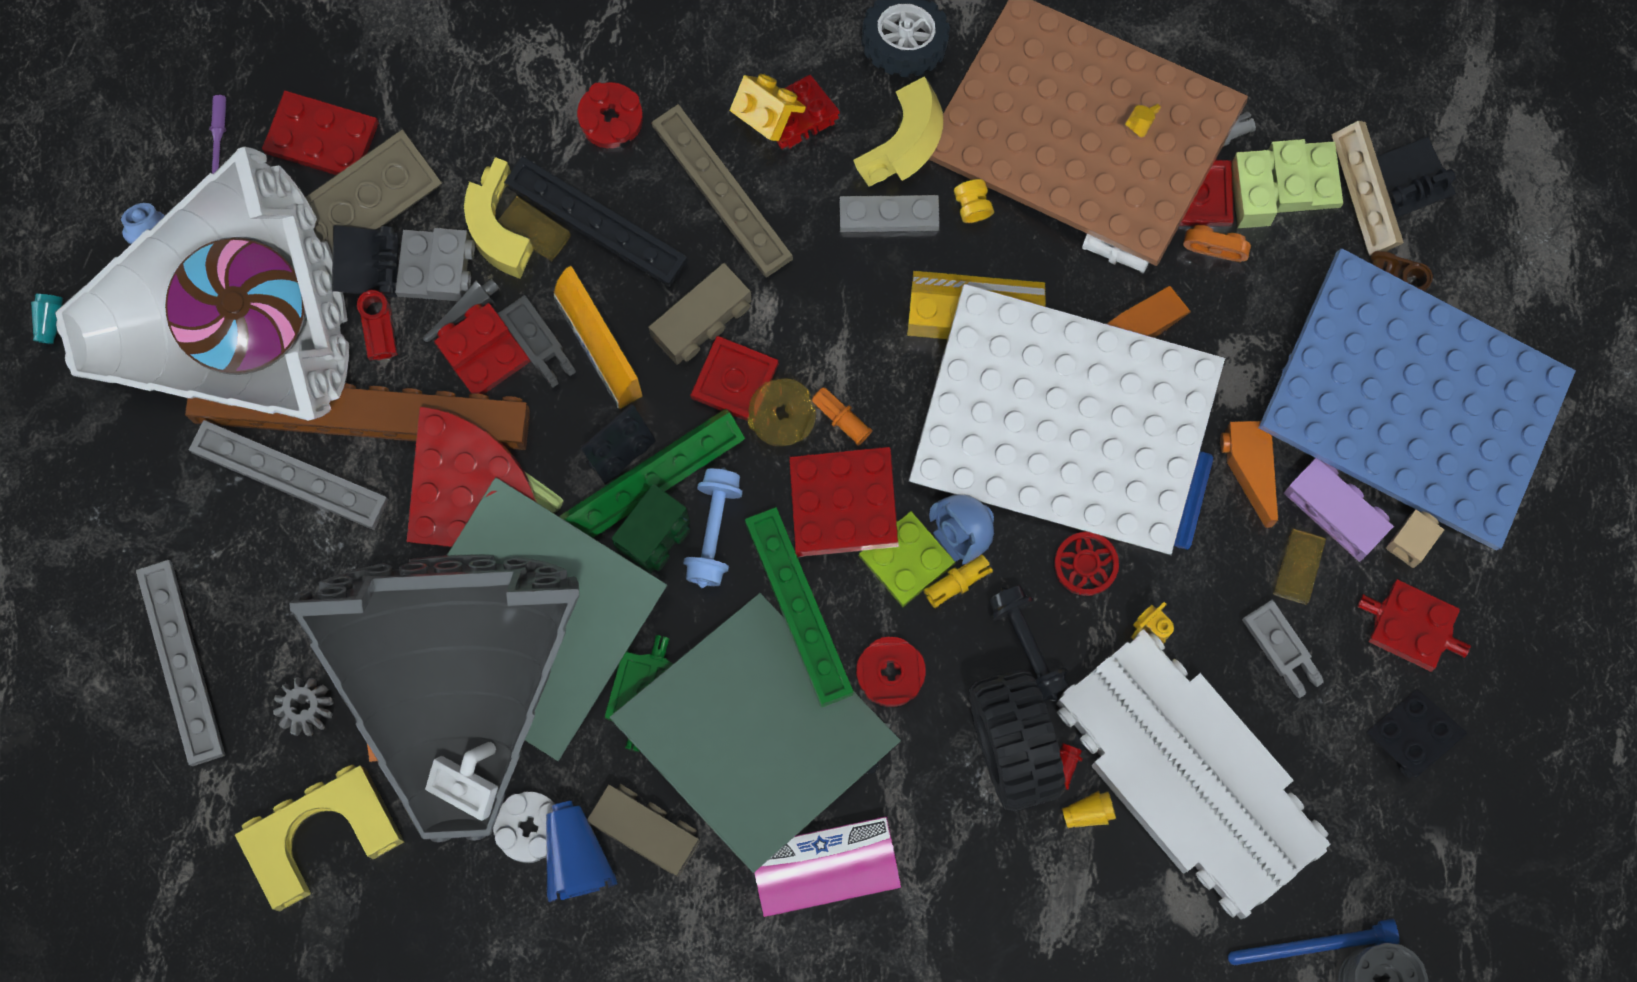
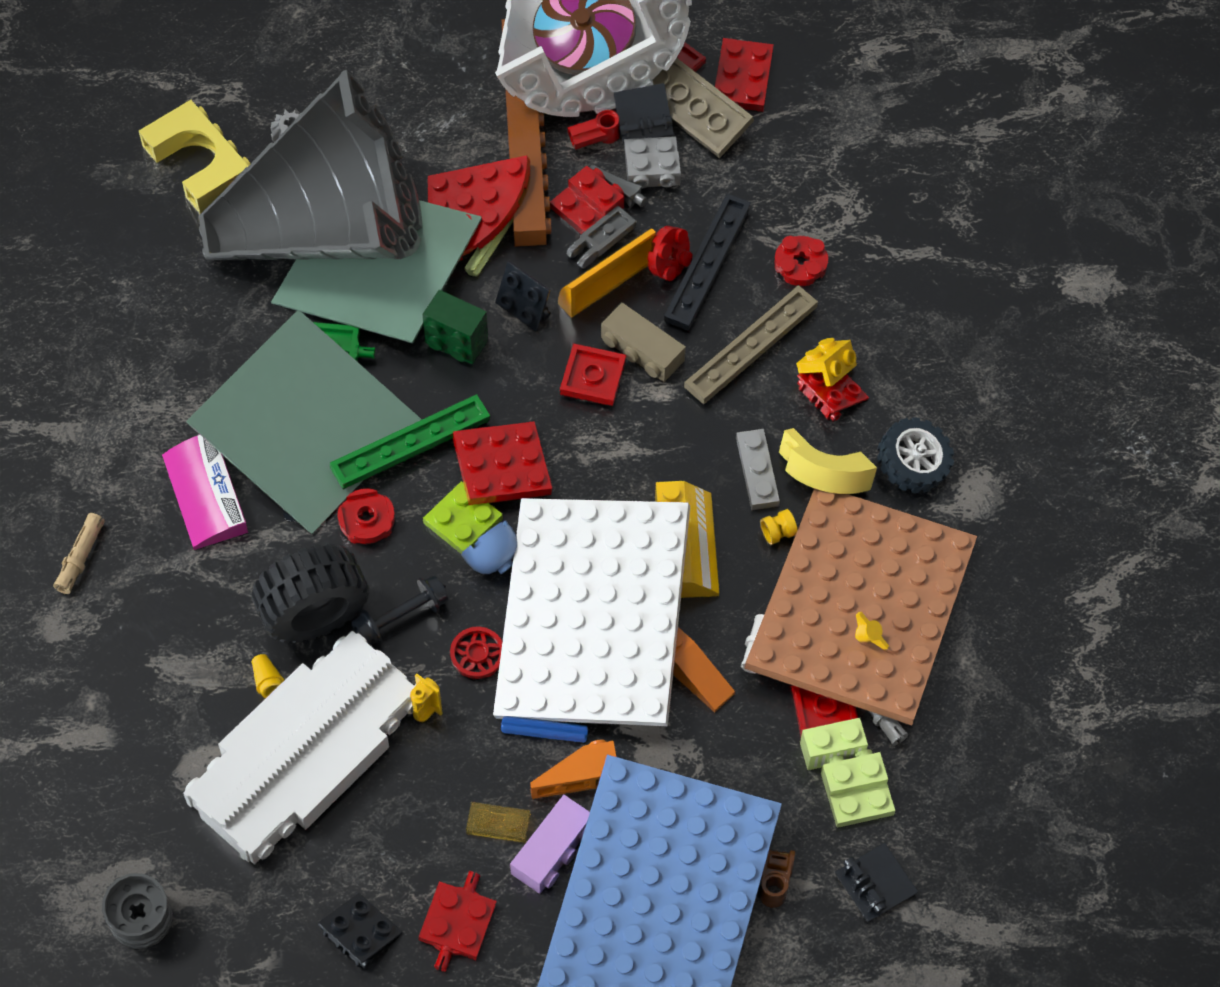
camera: 80 degrees right, 15 degrees down
light grey plate [136,560,225,766] -> none
light grey plate [189,420,389,530] -> none
medium lavender piece [209,95,226,174] -> none
white plate [425,742,498,821] -> none
light yellow arch [464,157,533,279] -> none
white plate [493,792,555,863] -> none
clear yellow plate [497,196,571,262] -> none
blue cone [546,801,618,902] -> none
green plate [559,409,745,538] -> none
dark tan brick [587,784,700,878] -> none
light blue piece [683,467,742,588] -> none
clear yellow plate [748,378,816,447] -> none
orange axle [812,387,872,446] -> none
yellow pin [924,554,993,608] -> none
red pin [1059,743,1083,790] -> none
orange plate [1183,225,1251,262] -> none
blue piece [1228,919,1400,965] -> none
light grey hinge [1242,600,1324,698] -> none
tan plate [1331,121,1404,255] -> none
tan brick [1385,510,1444,568] -> none
none -> red plate [648,226,693,281]

